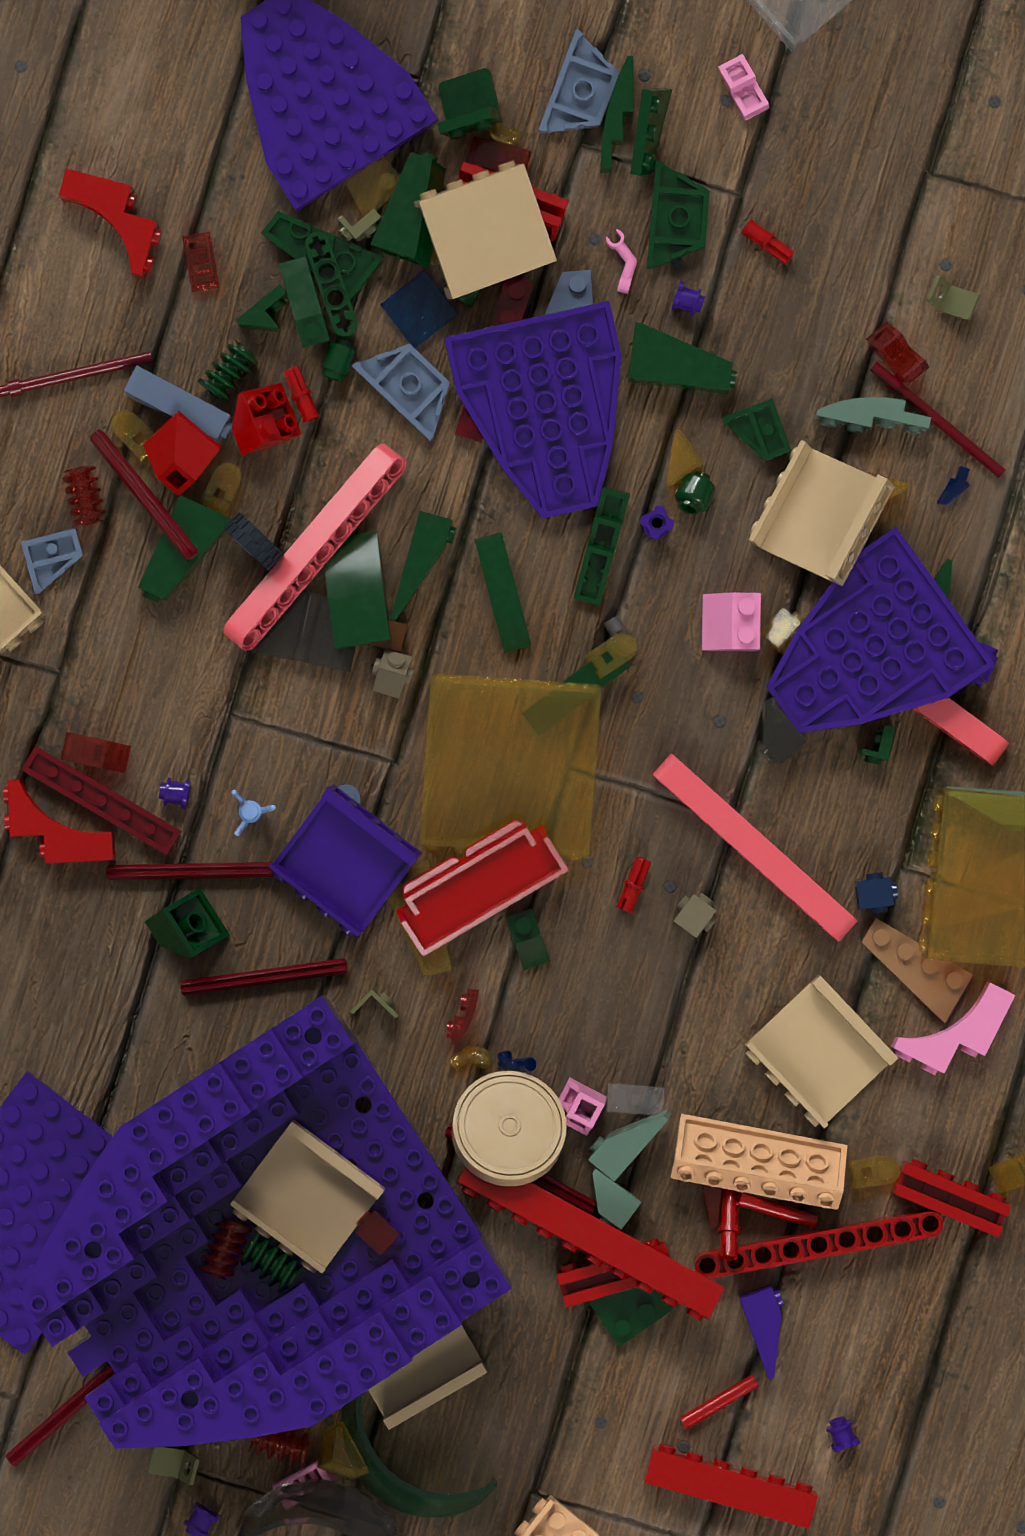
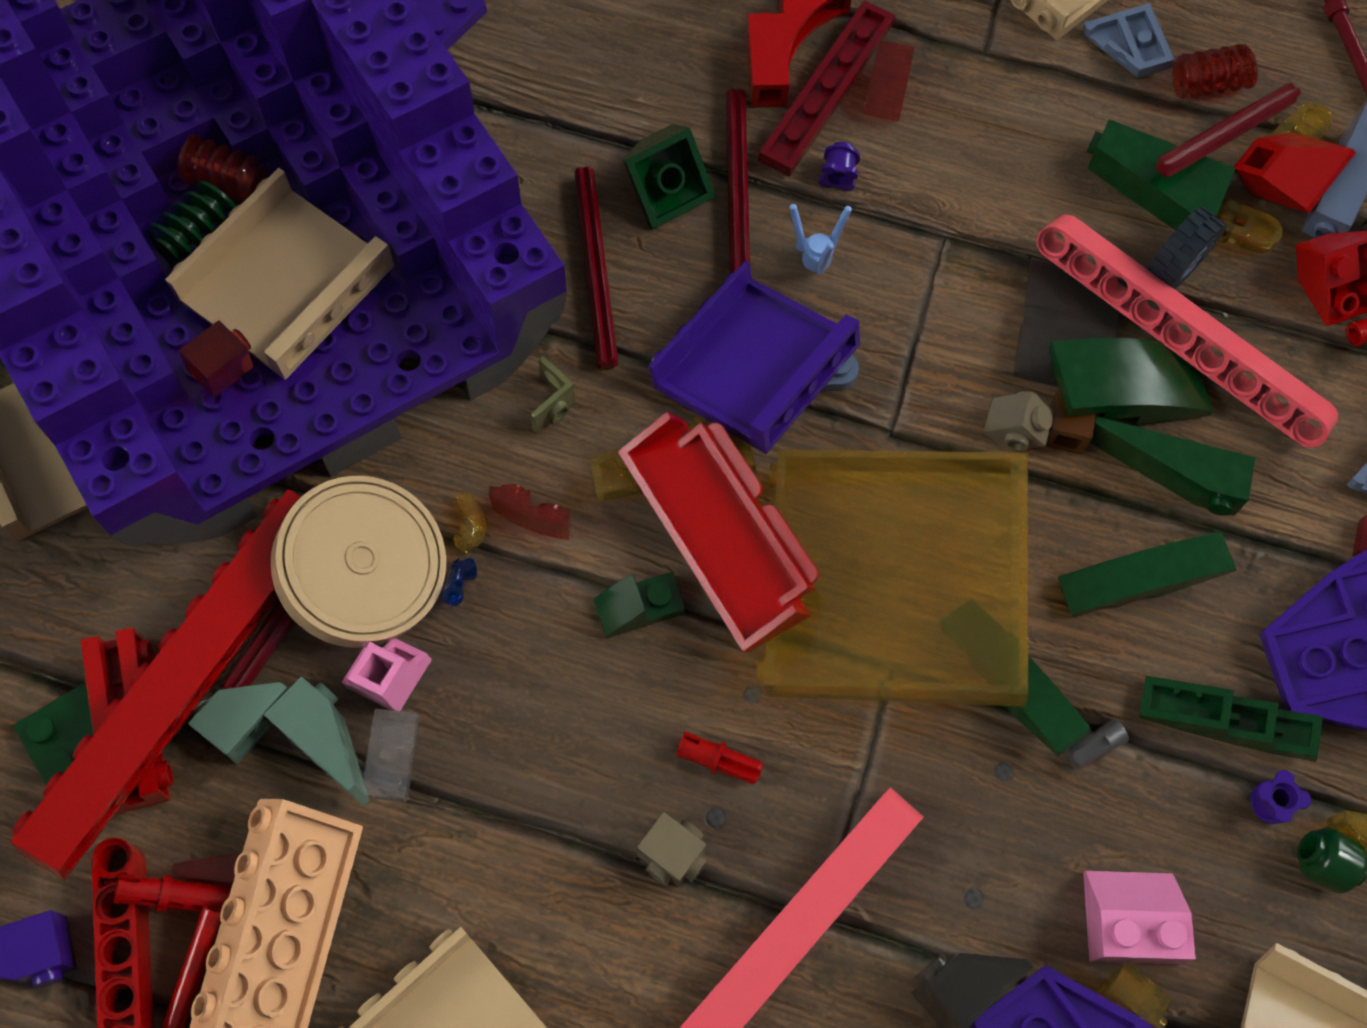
camera: 85 degrees right, 20 degrees down
clear yellow plate [585,633,637,679] -> none

